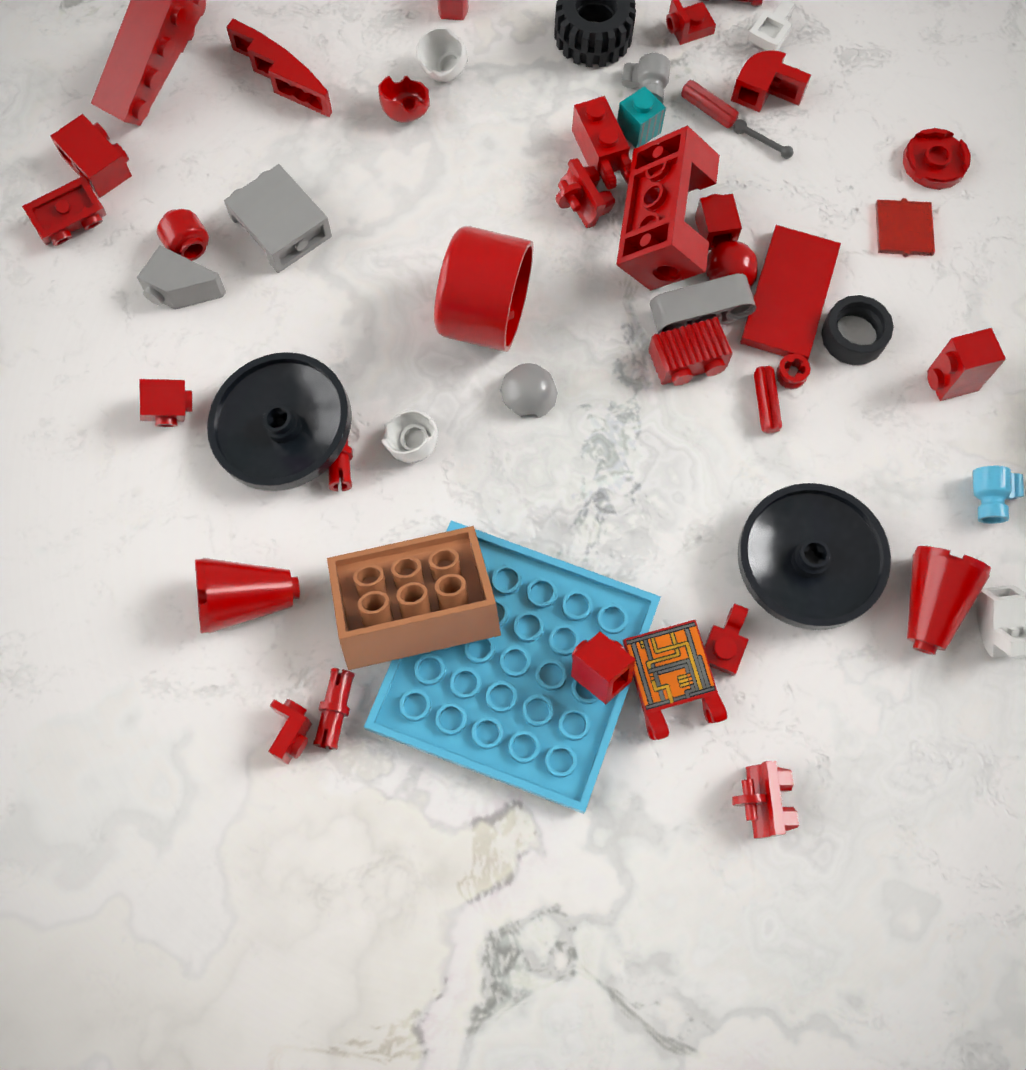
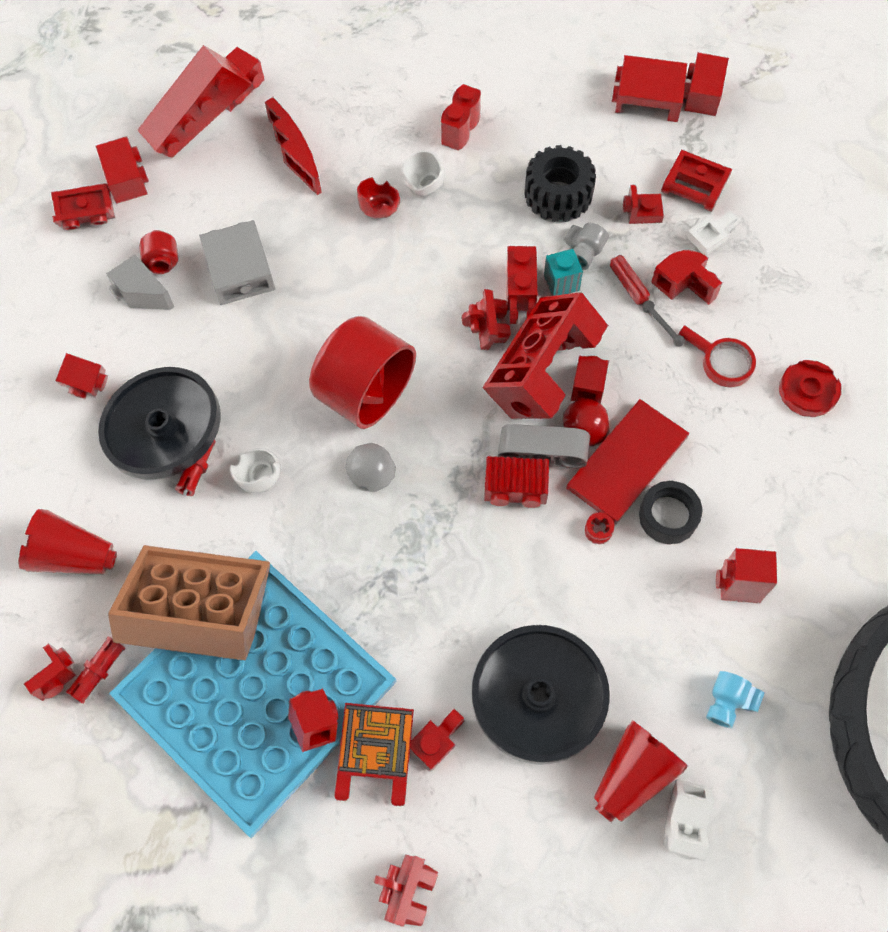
camera: 25 degrees right, 5 degrees down
red axle [754,366,782,434] -> none
clear red piece [875,198,935,257] -> none
none -> piece [678,325,756,388]

